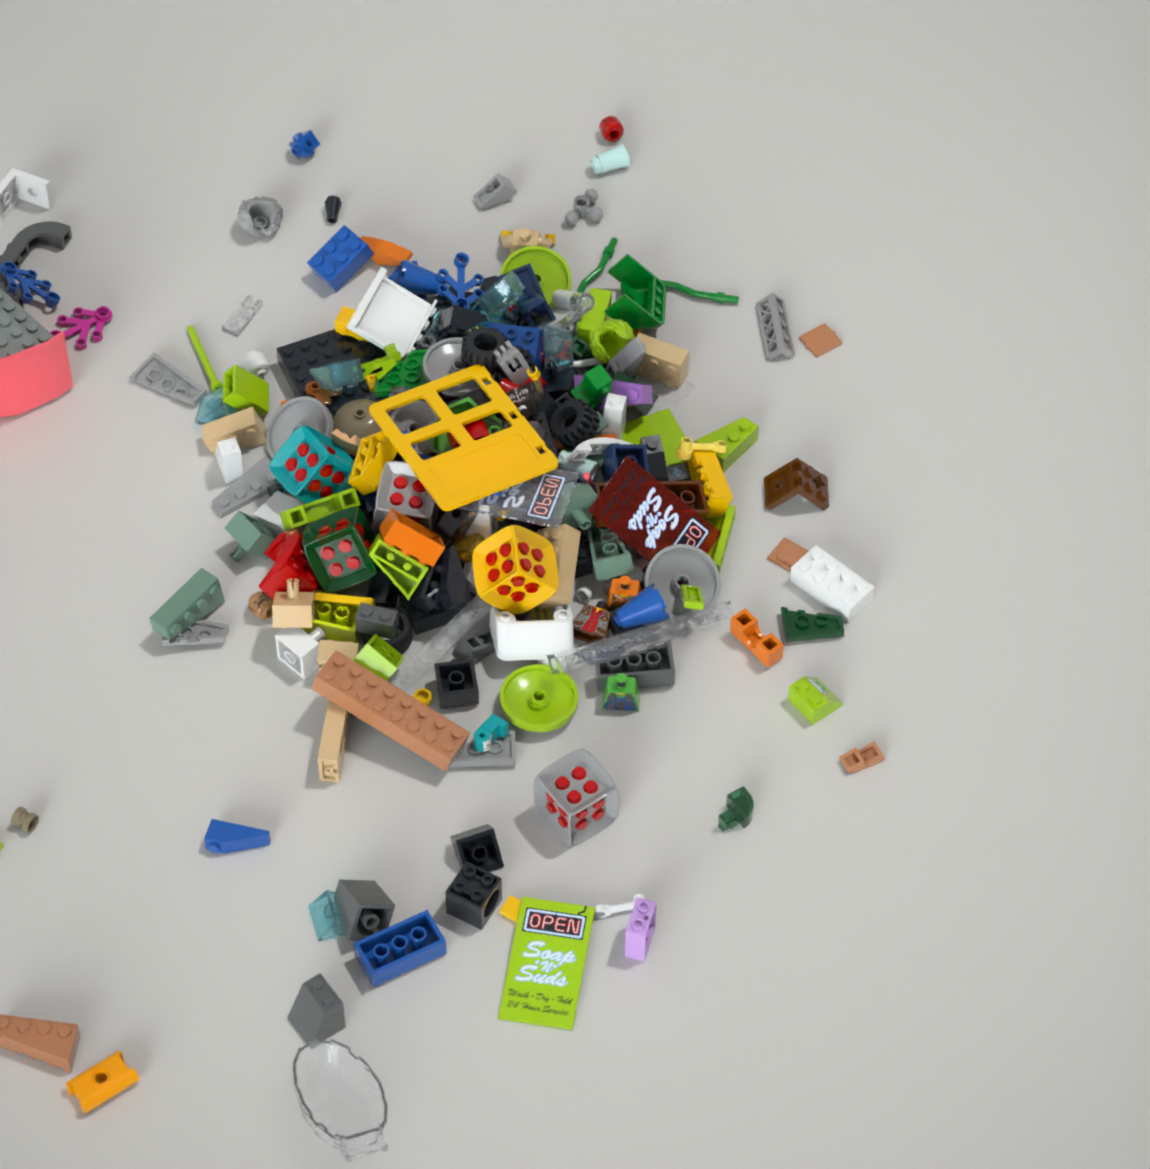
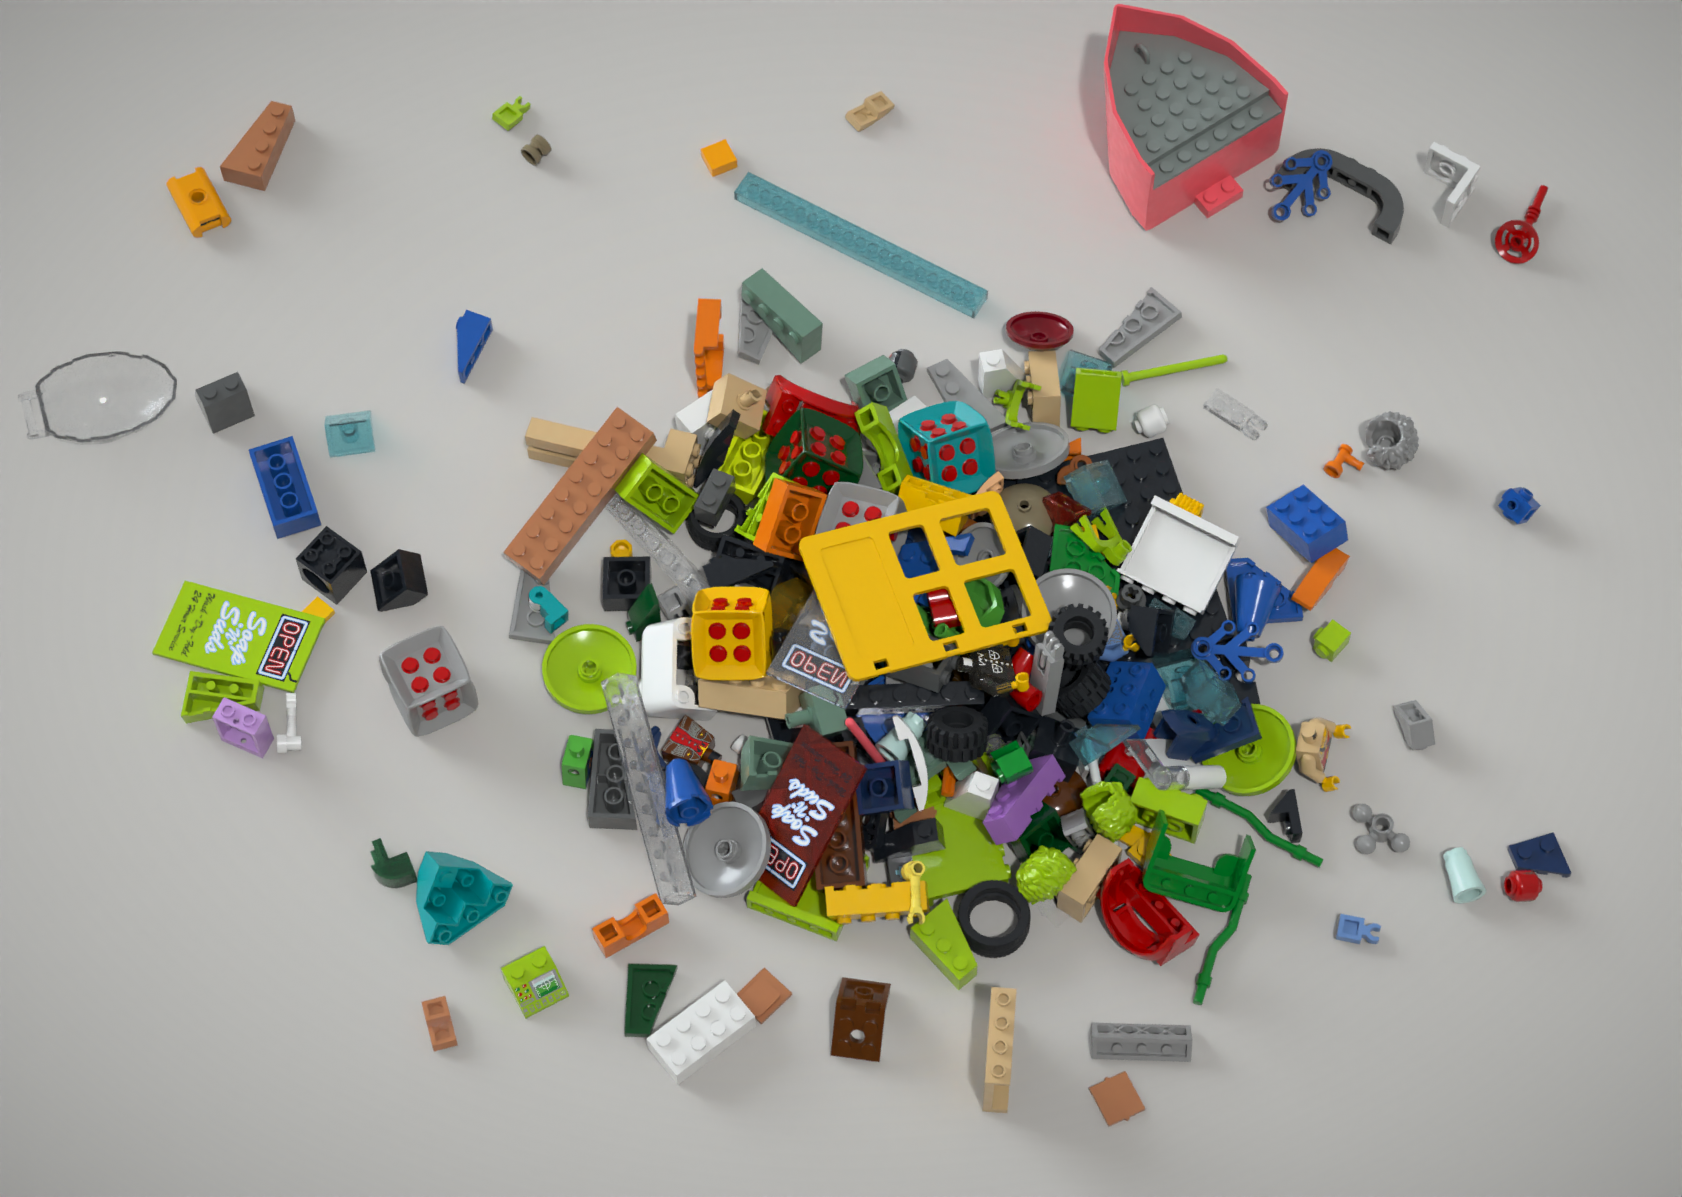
camera: 100 degrees right, 10 degrees up
dark pink plant [50,306,112,350] -> none
yellow tile [314,592,375,605] -> none
black cone [324,196,342,223] -> none
dark grey slope [334,879,396,940] -> none
lime plate [680,585,704,610] -> none
none -> lime wedge [181,671,264,724]
none -> teal brick [416,851,513,945]
none -> dark green slope [625,583,661,642]
none -> orange hinge [694,298,724,398]
none -> black slope [694,409,741,488]
none -> light orange piece [701,139,737,177]
none -> clear light blue piece [734,172,988,319]
none -> dark grey head [889,349,918,384]
none -> black tyre [957,880,1031,958]
none -> tan panel [983,987,1017,1113]
none -> lime piece [993,379,1042,431]
none -> dark red dish [1006,311,1074,351]
none -> lime hair [1015,845,1077,905]
none -> clear red slope [1042,492,1092,527]
none -> red piece [1096,858,1200,966]
none -> black slope [1268,789,1302,843]
none -> lime brick [1313,619,1351,662]
none -> orange piece [1324,444,1364,478]
none -> medium blue plate [1336,914,1381,944]
none -> red dish [1495,185,1548,264]
none -> dark blue wing [1507,832,1571,878]

